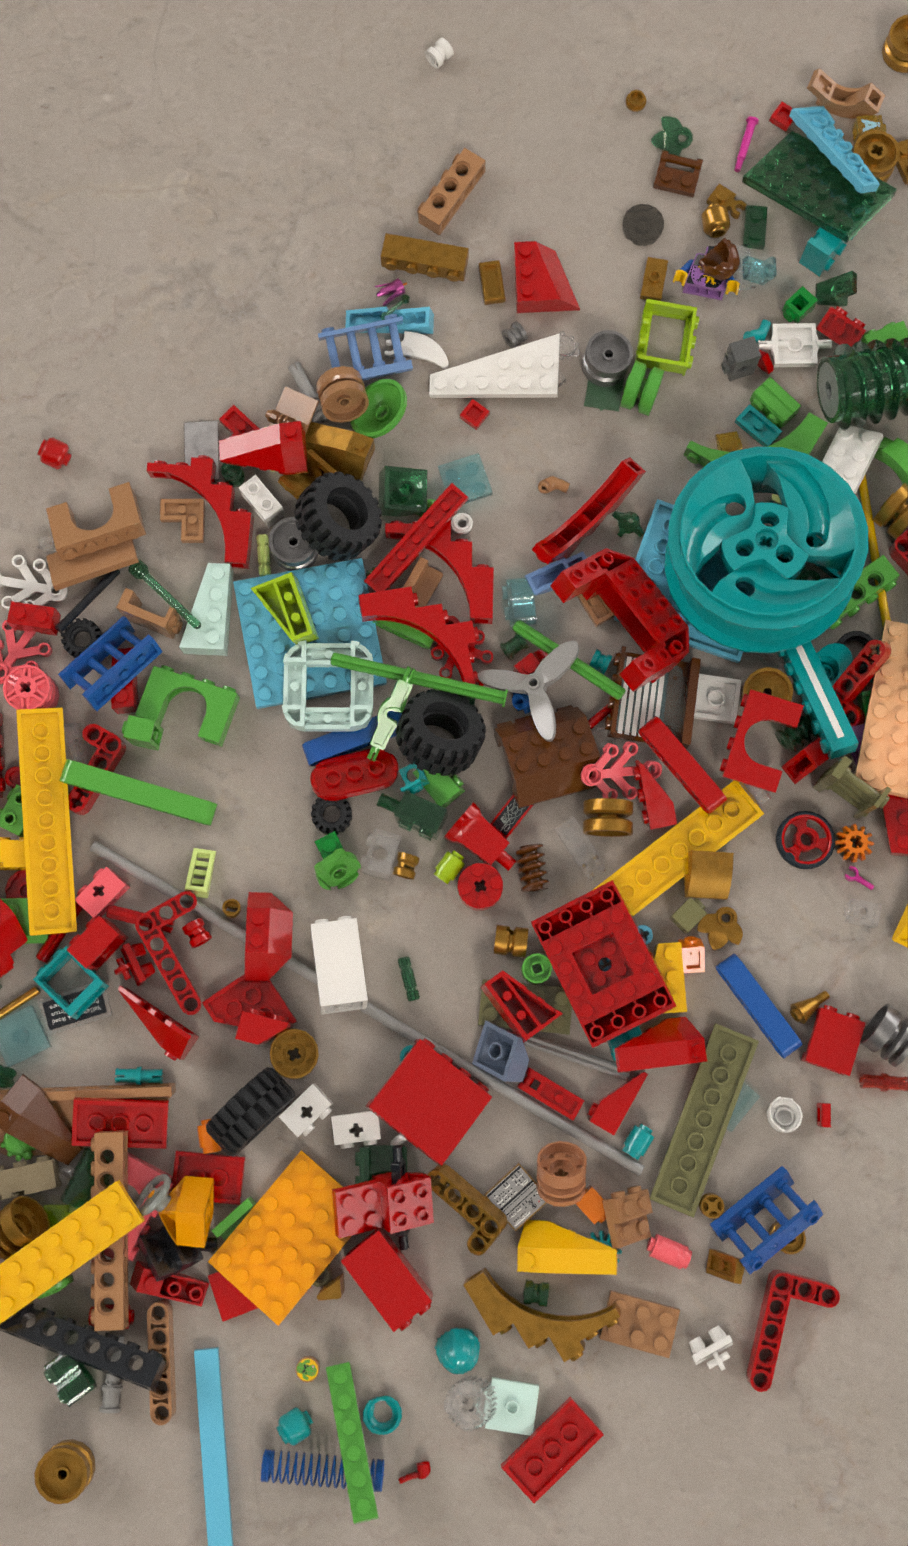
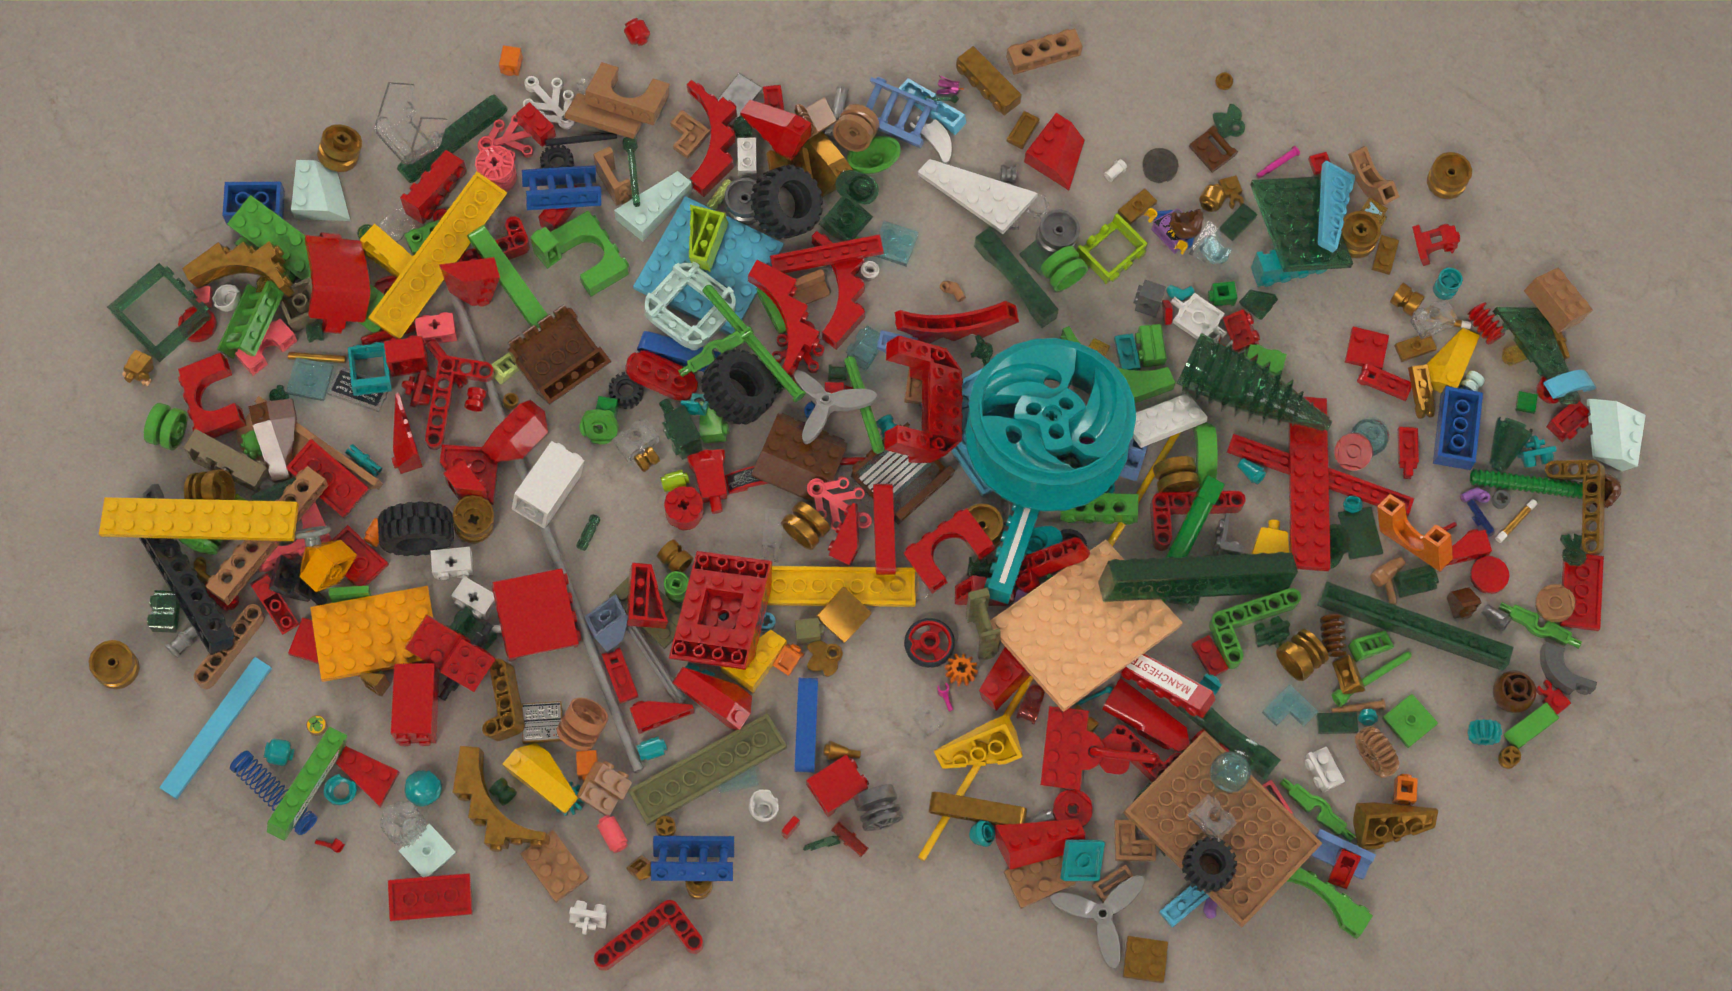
camera: 30 degrees right, 10 degrees down
red plate [460,399,490,430] -> none
reddish brown piece [515,844,549,892] -> none
white plate [694,674,741,725] -> none
none -> pearl gold arm [193,557,211,584]
none -> red wing [336,746,400,808]
none -> red wedge [439,257,500,307]
none -> reddish brown slope [507,304,611,405]
none -> clear green piece [803,835,840,851]
none -> clear green piece [835,170,879,205]
none -> clear green arch [974,227,1059,328]
none -> white pin [1104,159,1127,182]

